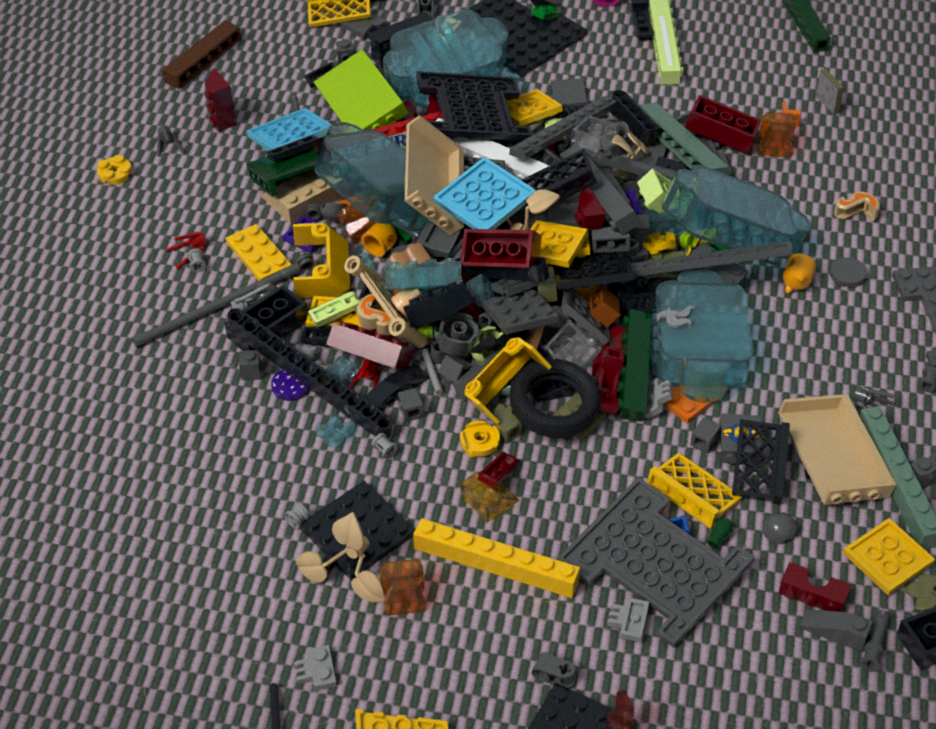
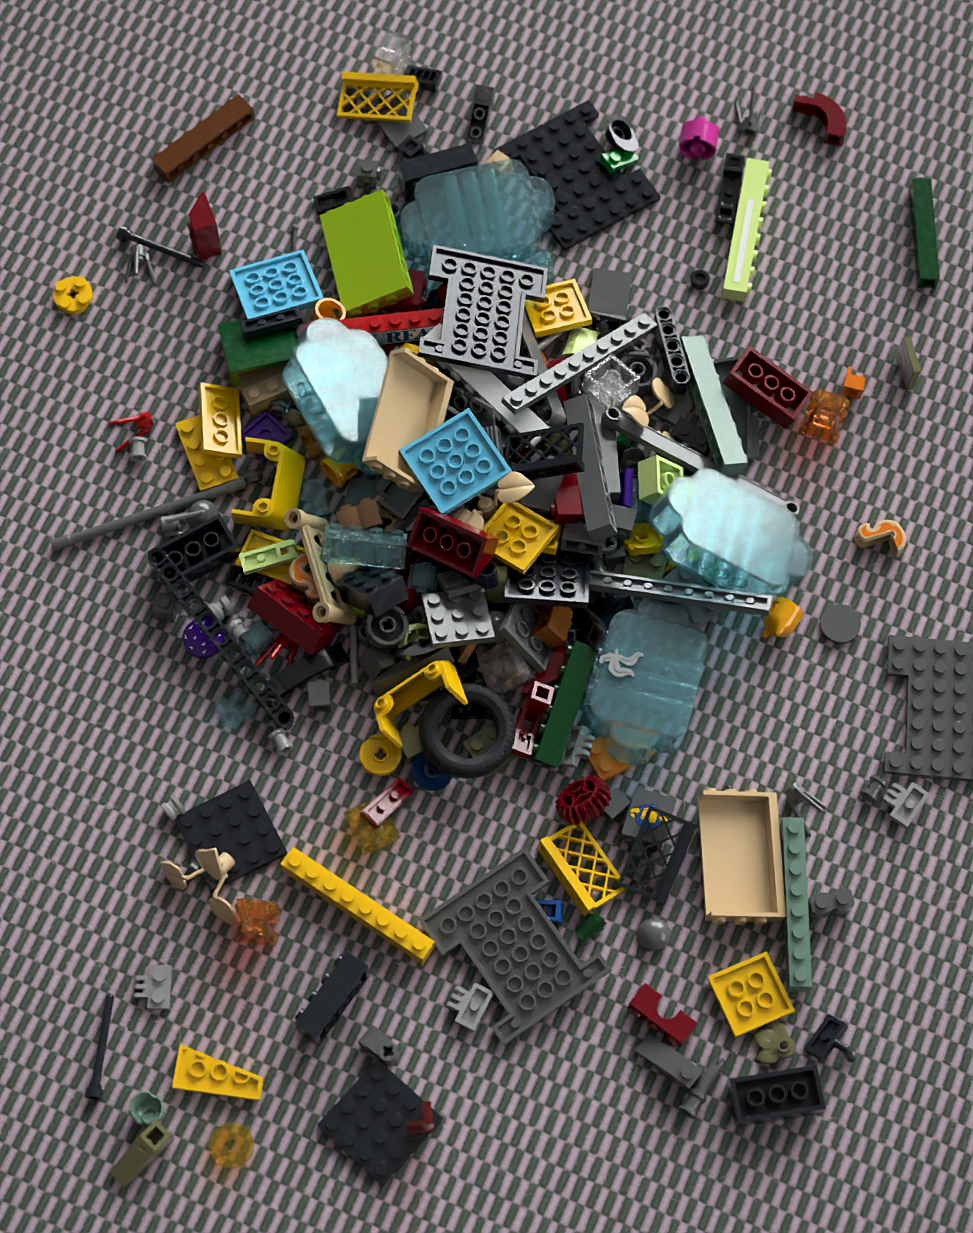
camera: 10 degrees right, 20 degrees up
none -> black piece [116,225,204,268]
none -> yellow plate [198,382,242,459]
none -> black brick [295,951,370,1047]
none -> dark blue dish [411,752,453,791]
none -> dark red gear [555,775,612,826]
none -> black tile [690,270,710,290]

